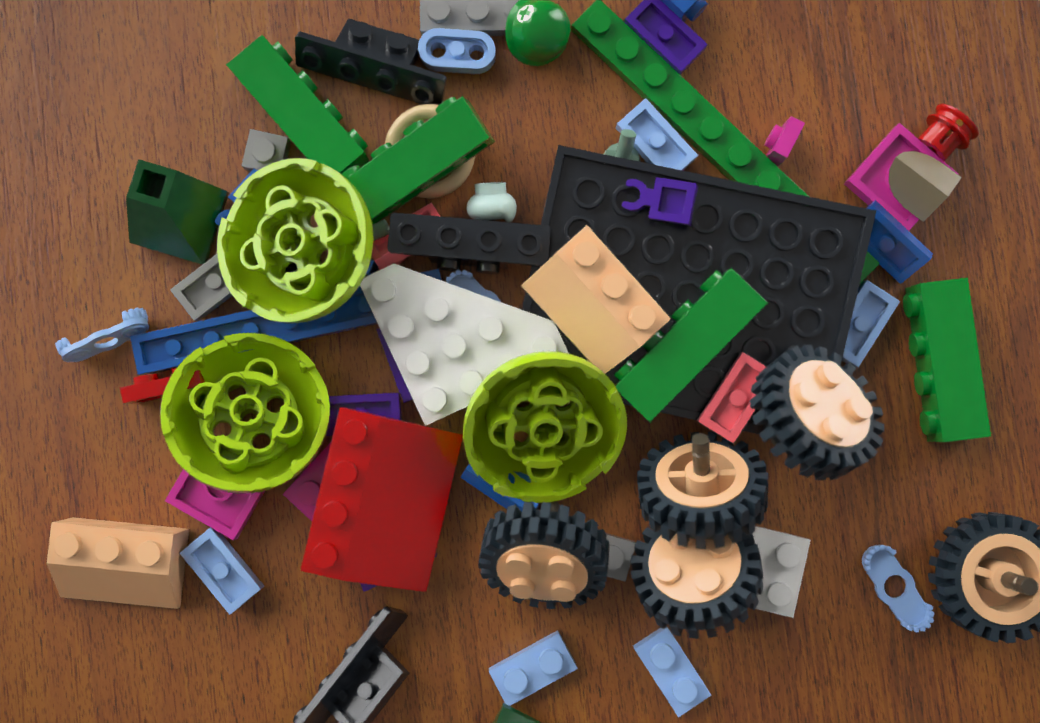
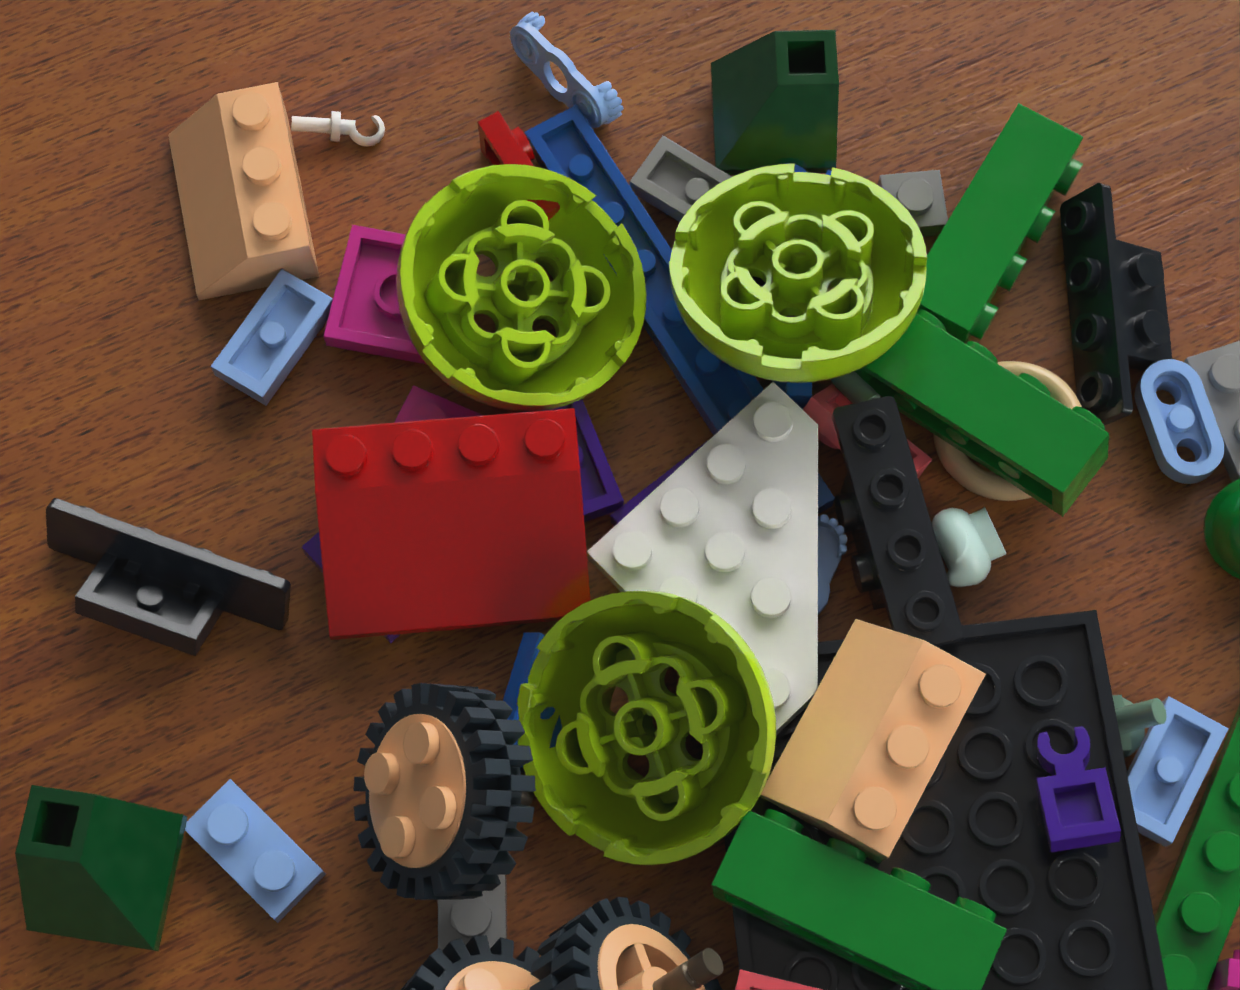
camera: 70 degrees right, 15 degrees down
none -> white hand [291,111,385,147]

